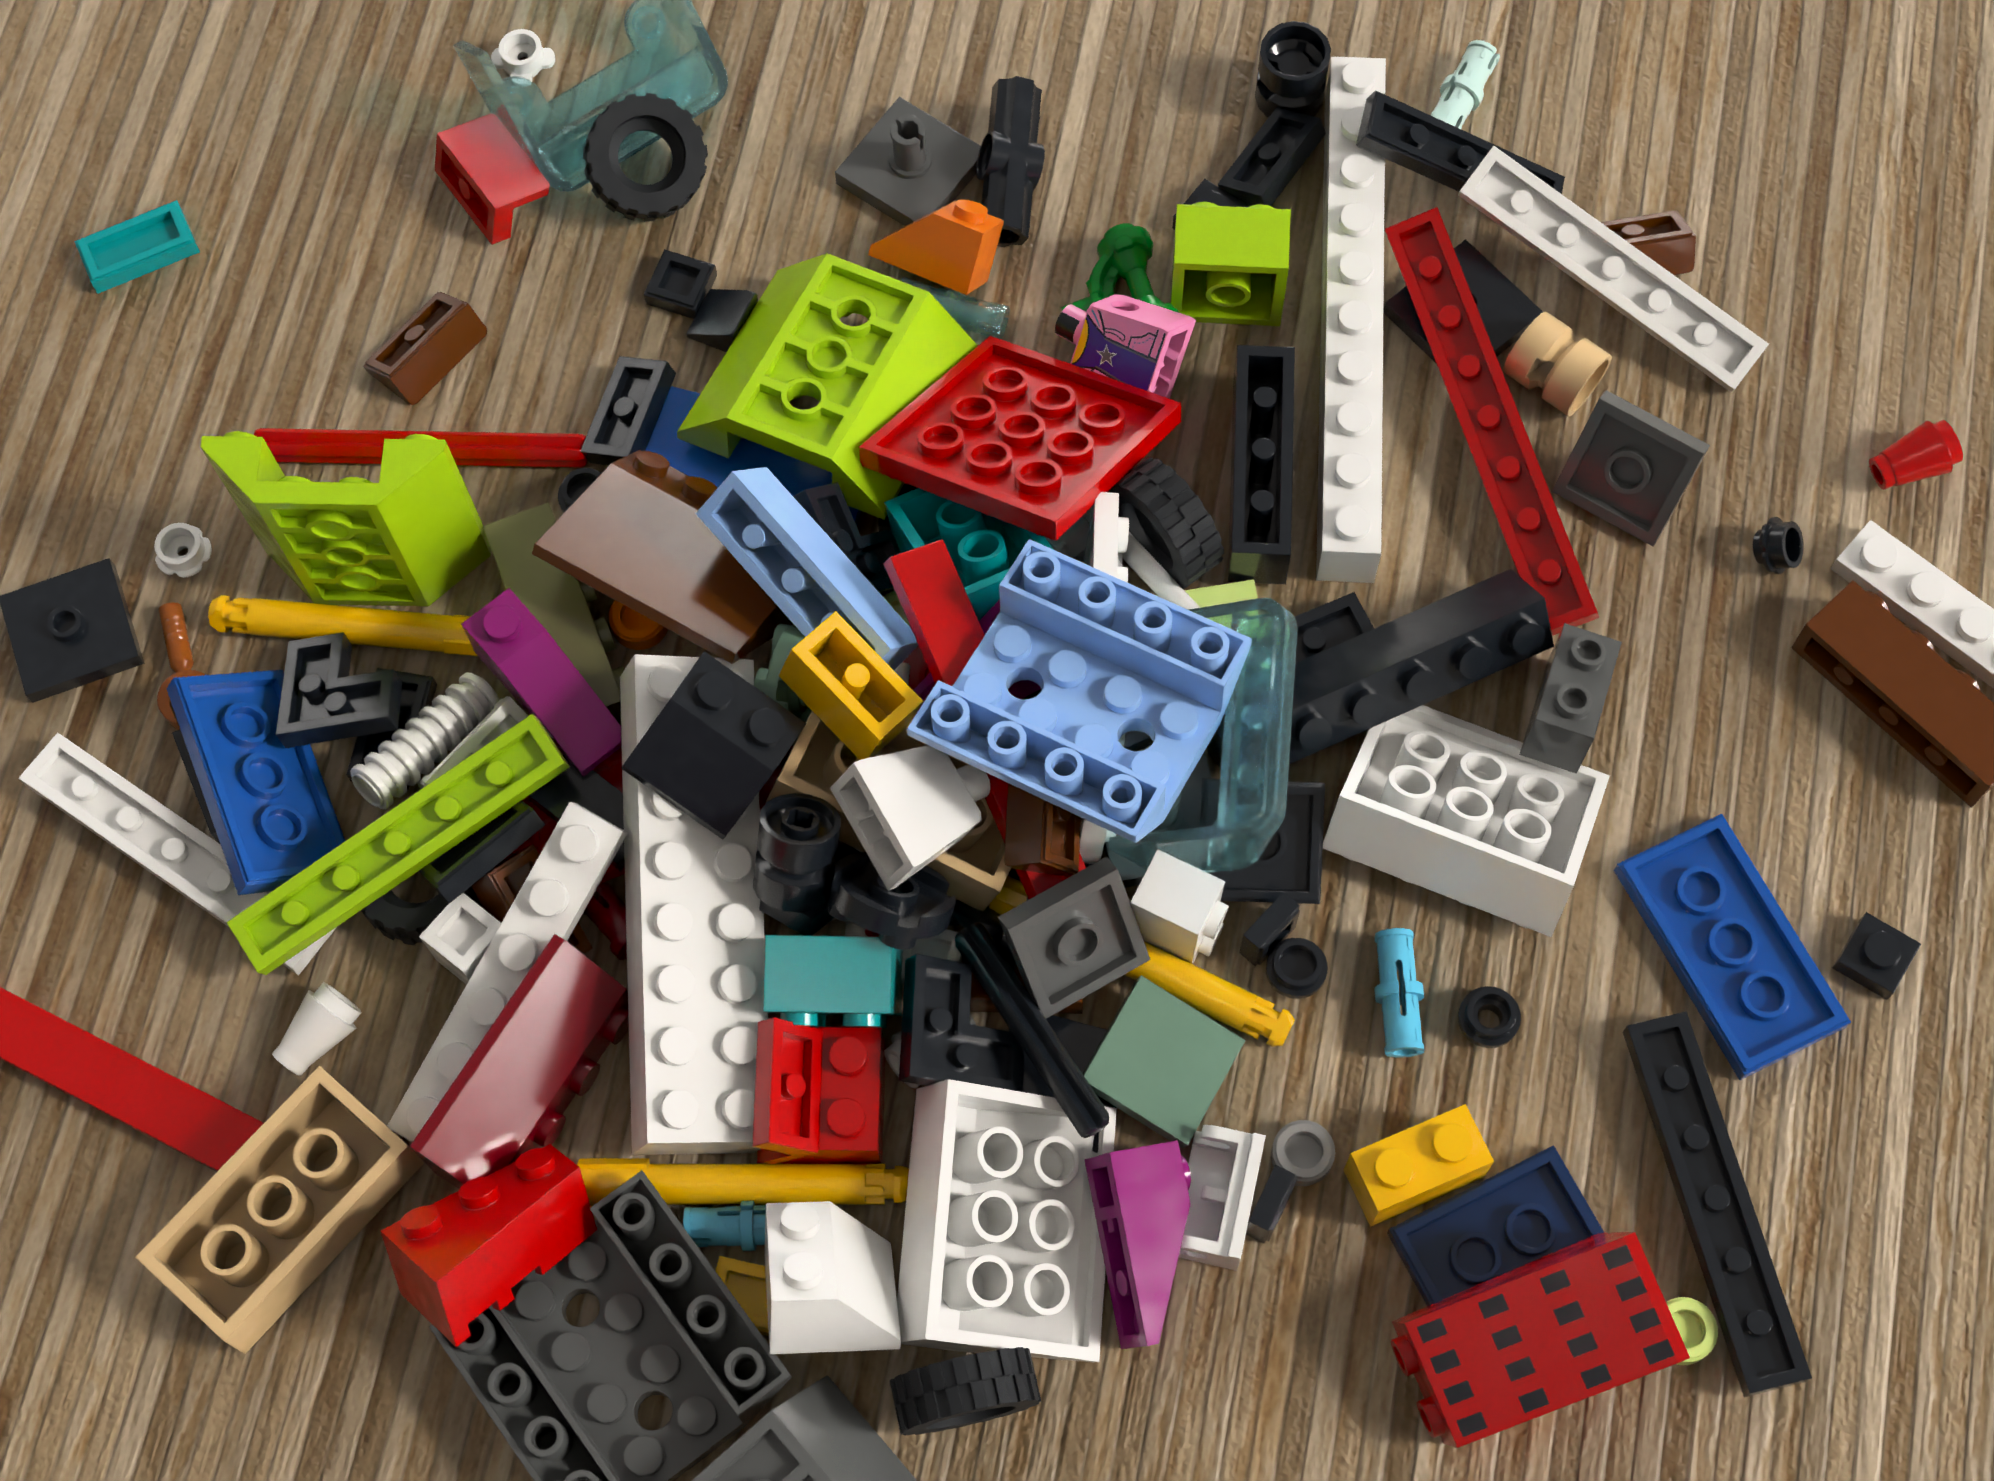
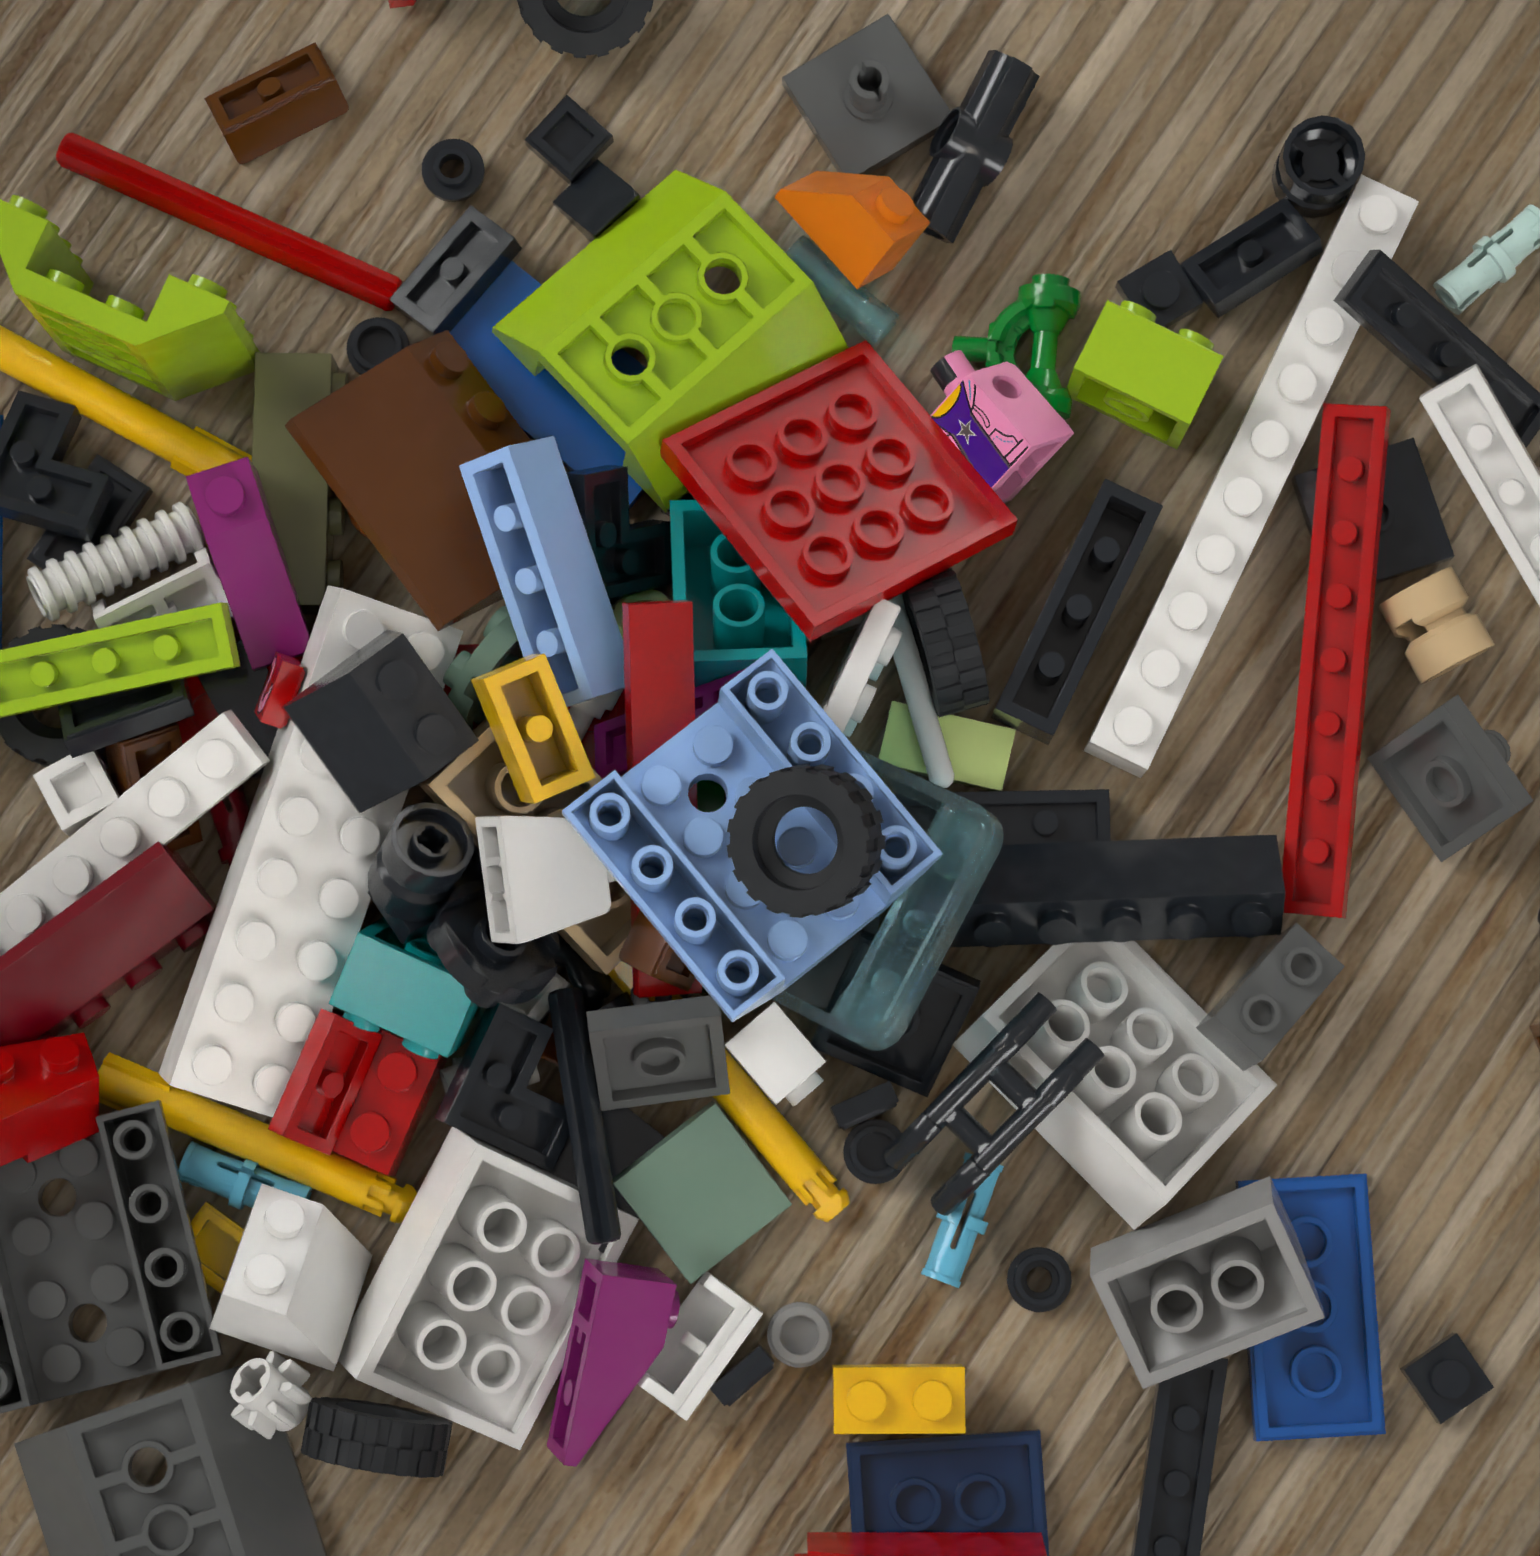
camera: 20 degrees right, 15 degrees up
none -> white gear [230,1351,312,1439]
none -> red tile [254,651,306,729]
none -> black plate [422,139,485,202]
none -> black tyre [727,764,886,918]
none -> black piece [884,992,1105,1216]
none -> light grey slope [1090,1176,1325,1389]

